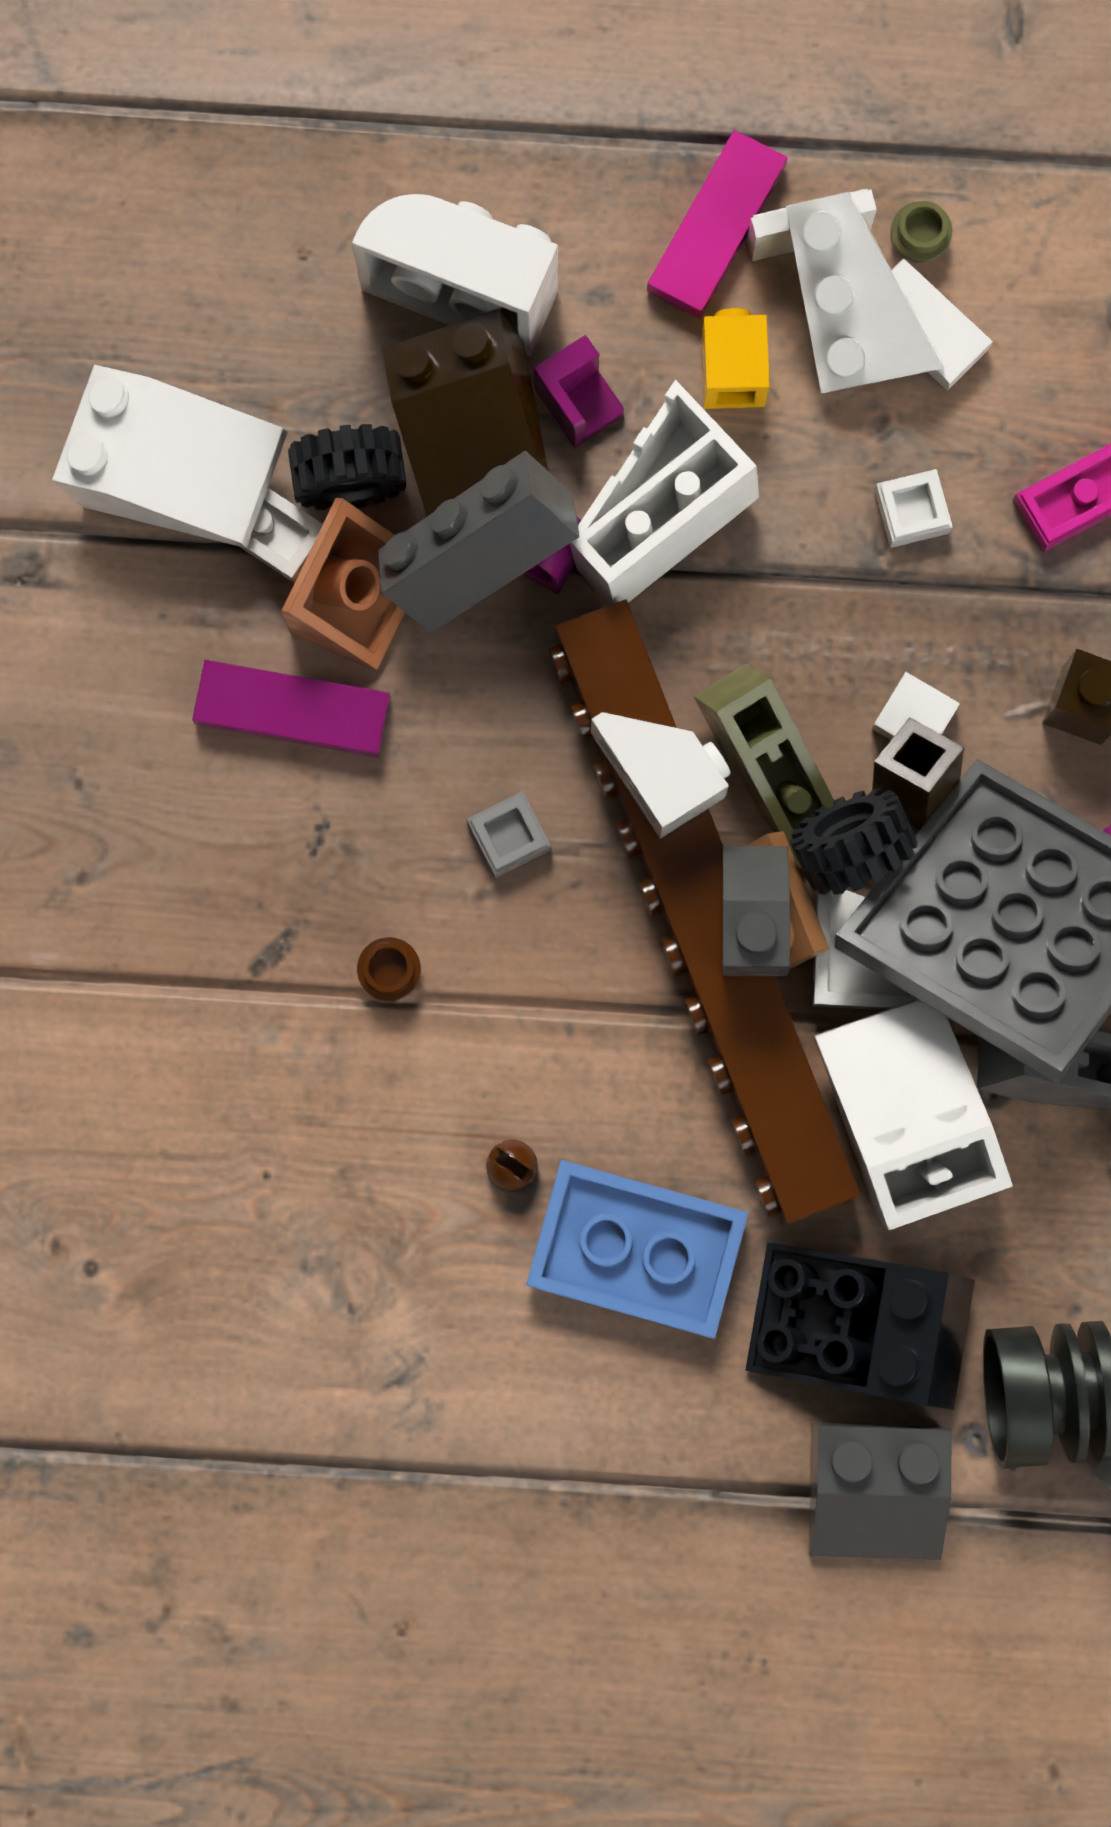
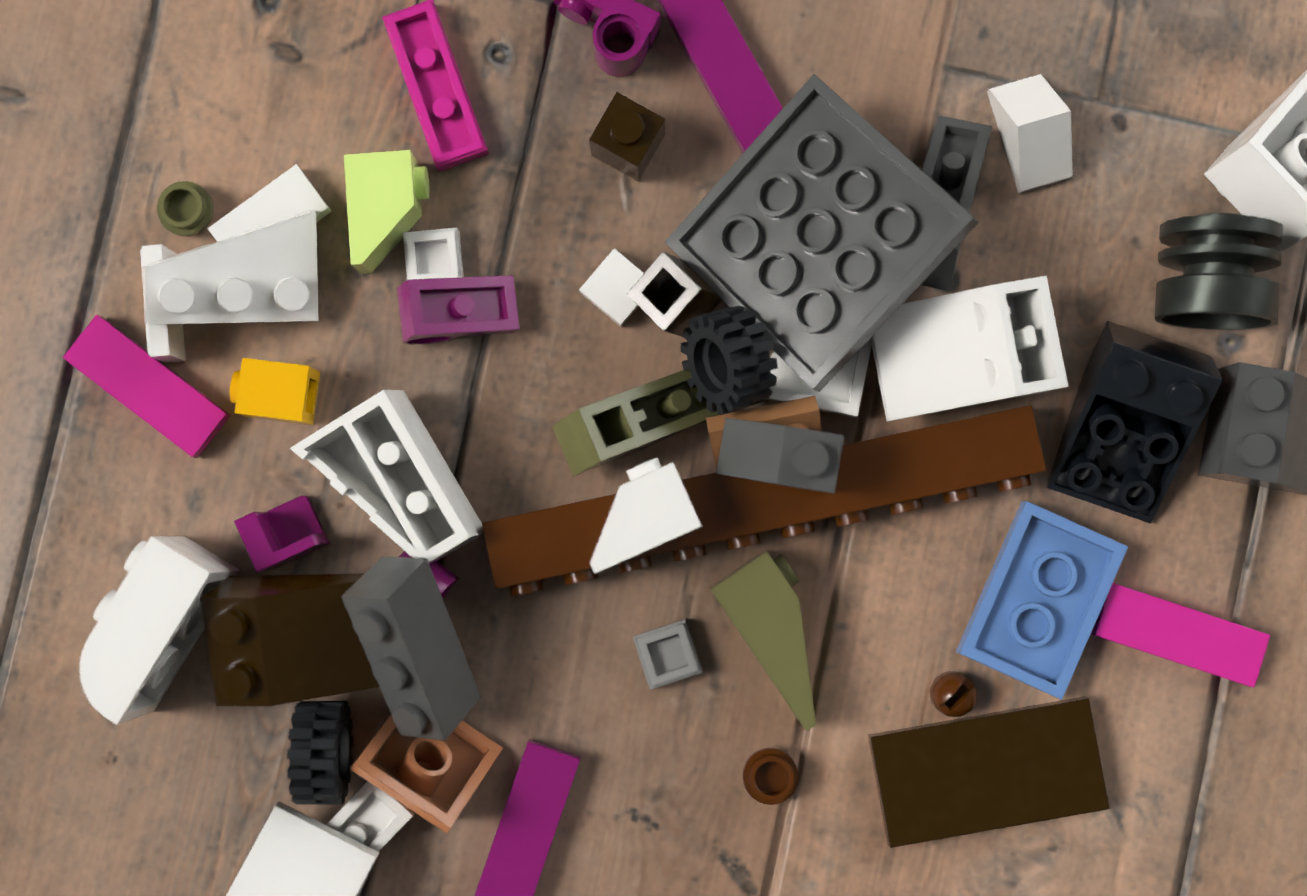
camera: 85 degrees left, 5 degrees up
none -> yellowish green slope [344,150,430,274]
none -> magenta plate [397,275,520,345]
none -> olive slope [709,551,816,731]
none -> dark brown tile [868,696,1110,848]
none -> dark pink tile [1091,583,1270,688]

